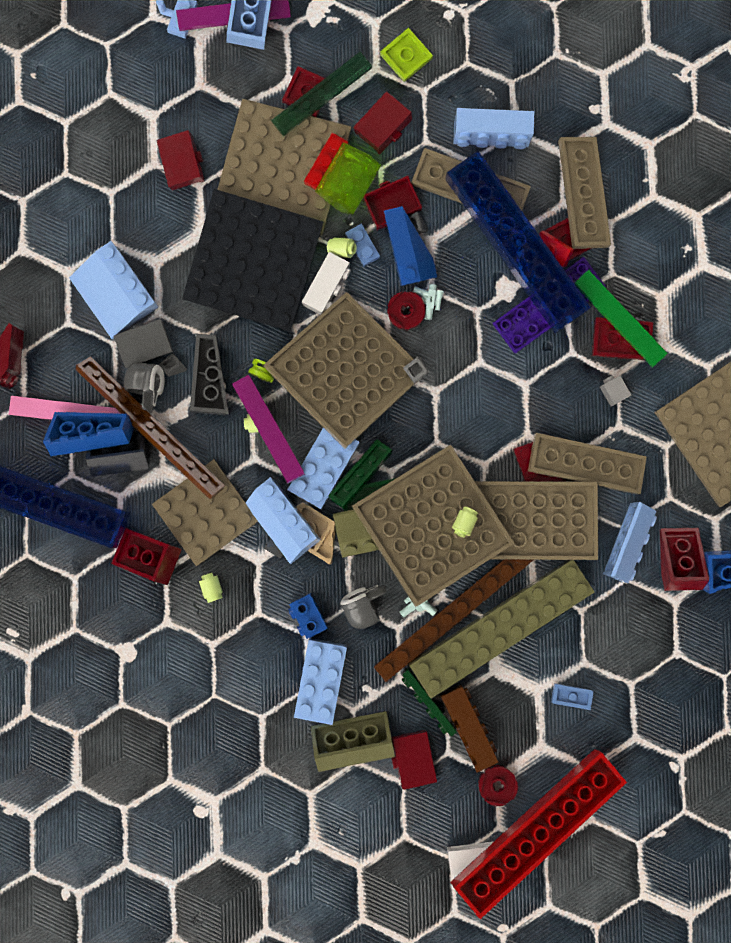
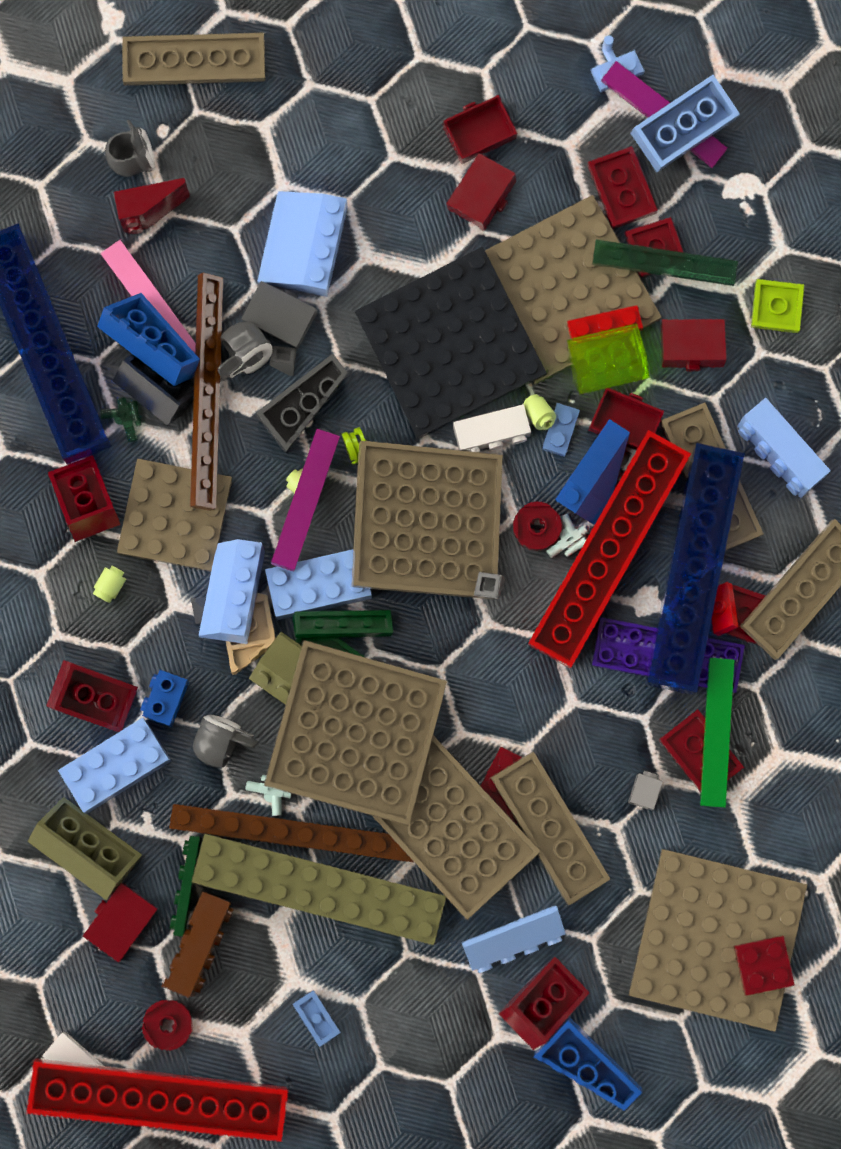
camera: 40 degrees right, 5 degrees down
yellowish green brick [452,507,478,538] -> none
none -> dark red slope [46,660,138,732]
none -> clear green piece [100,397,142,442]
none -> dark red container [443,95,517,164]
none -> red brick [528,430,691,669]
none -> dark red plate [587,146,658,229]

